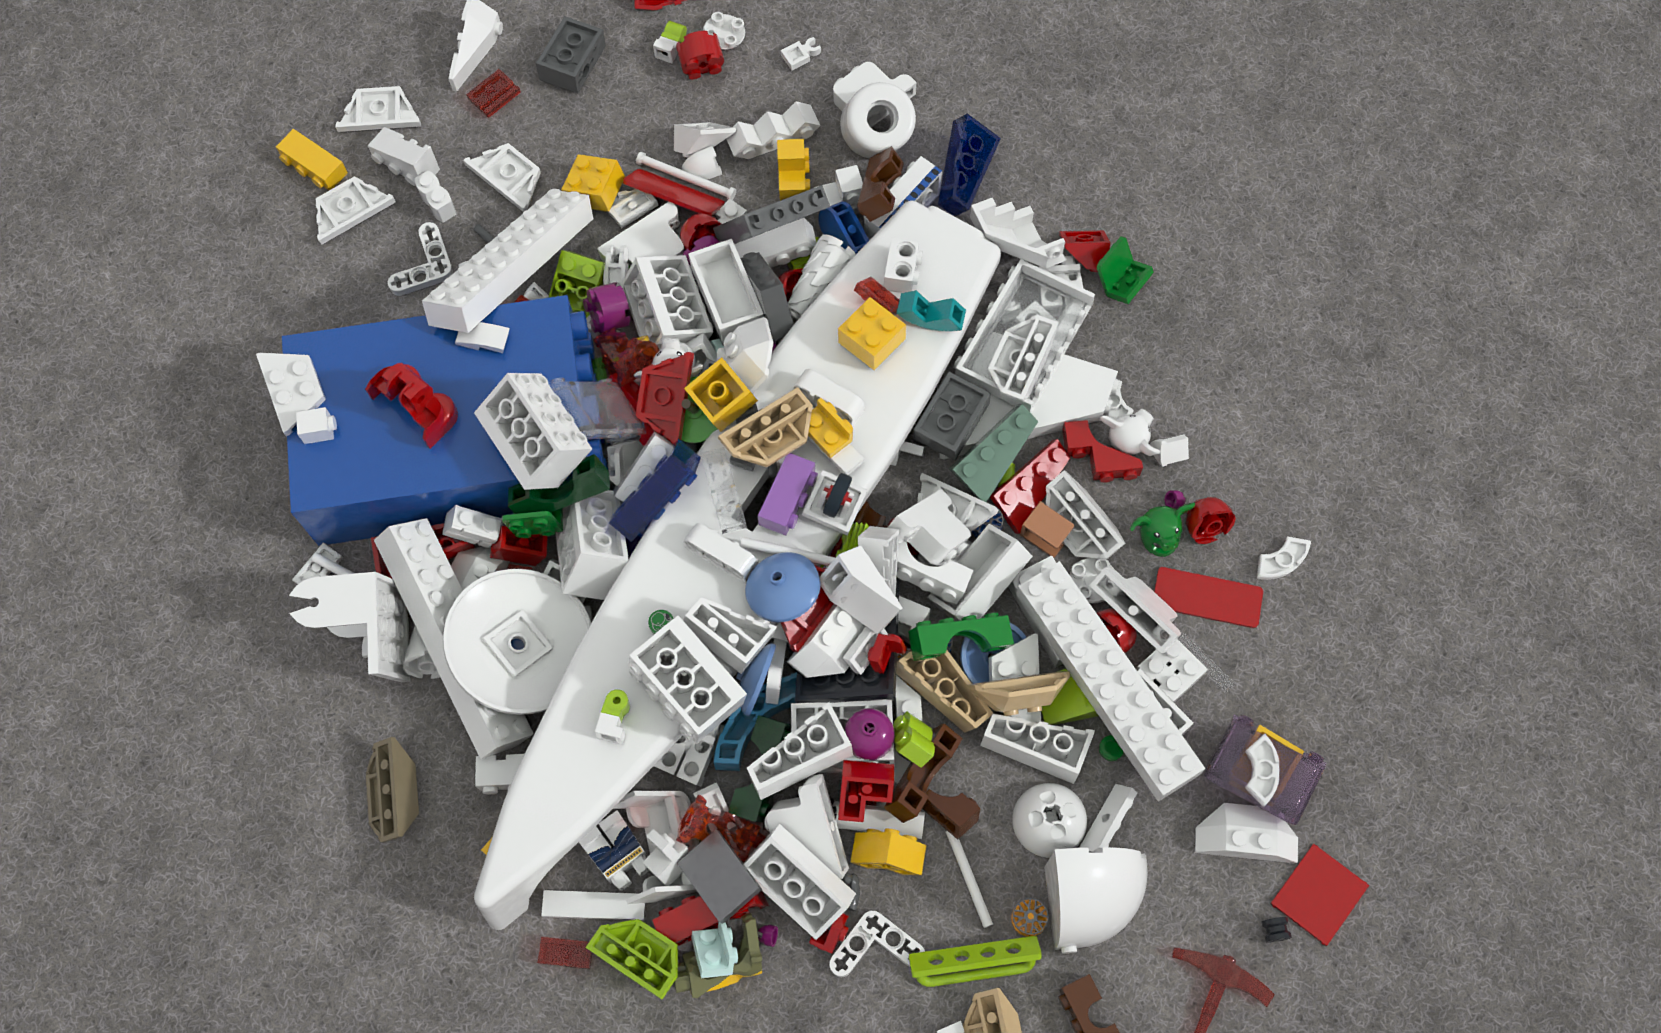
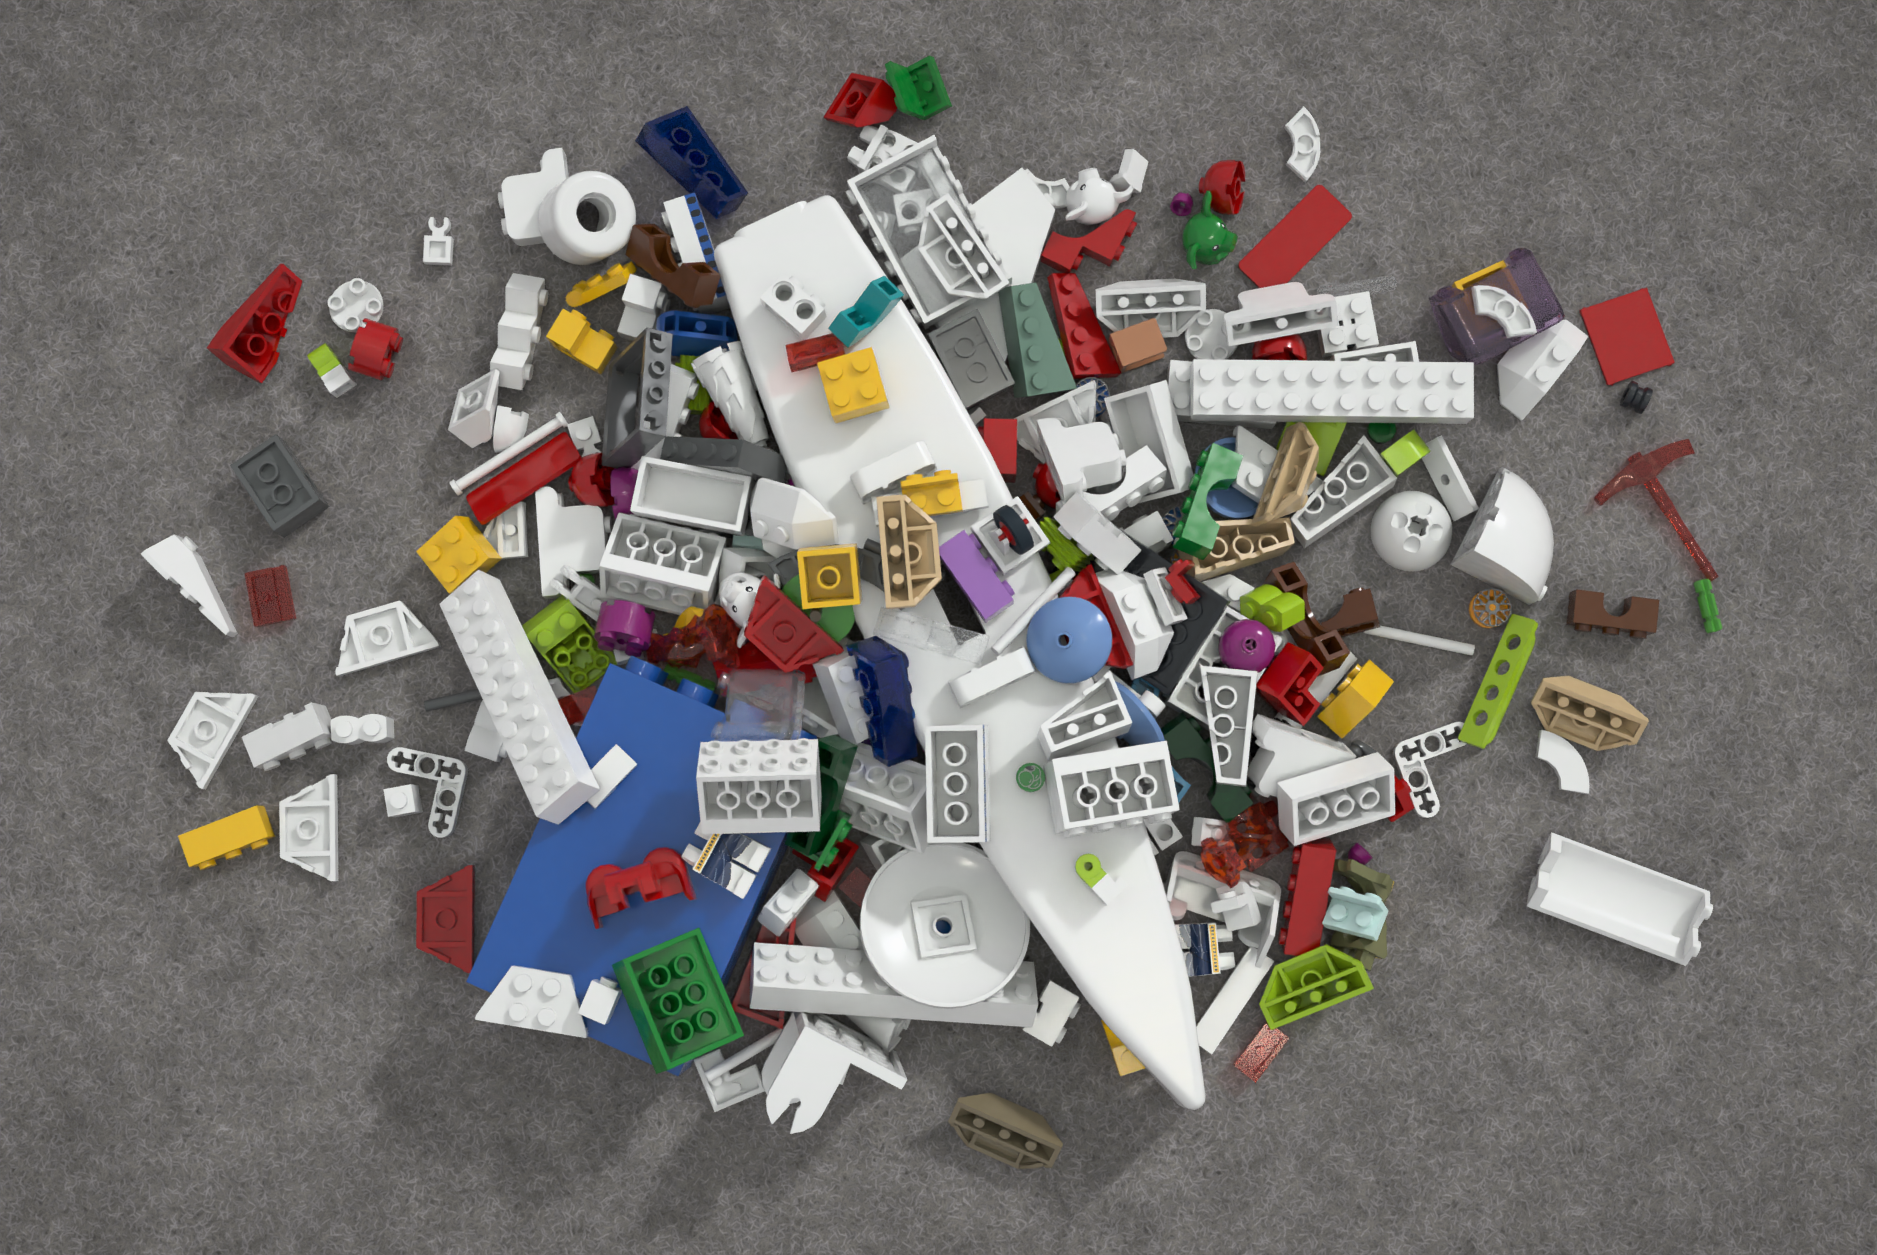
camera: 55 degrees left, 15 degrees up
flat silver tile [677,829,762,924] -> none
white slope [820,546,903,634] -> none
white panel [970,198,1067,268] -> none
none -> white brick [383,784,423,817]
none -> red wing [416,865,475,973]
none -> yellow hinge [565,261,637,308]
none -> green slope [612,928,744,1074]
none -> hips [681,821,771,899]
none -> white brick [925,725,990,843]
none -> red brick [978,418,1017,483]
none -> lime brick [1380,429,1431,477]

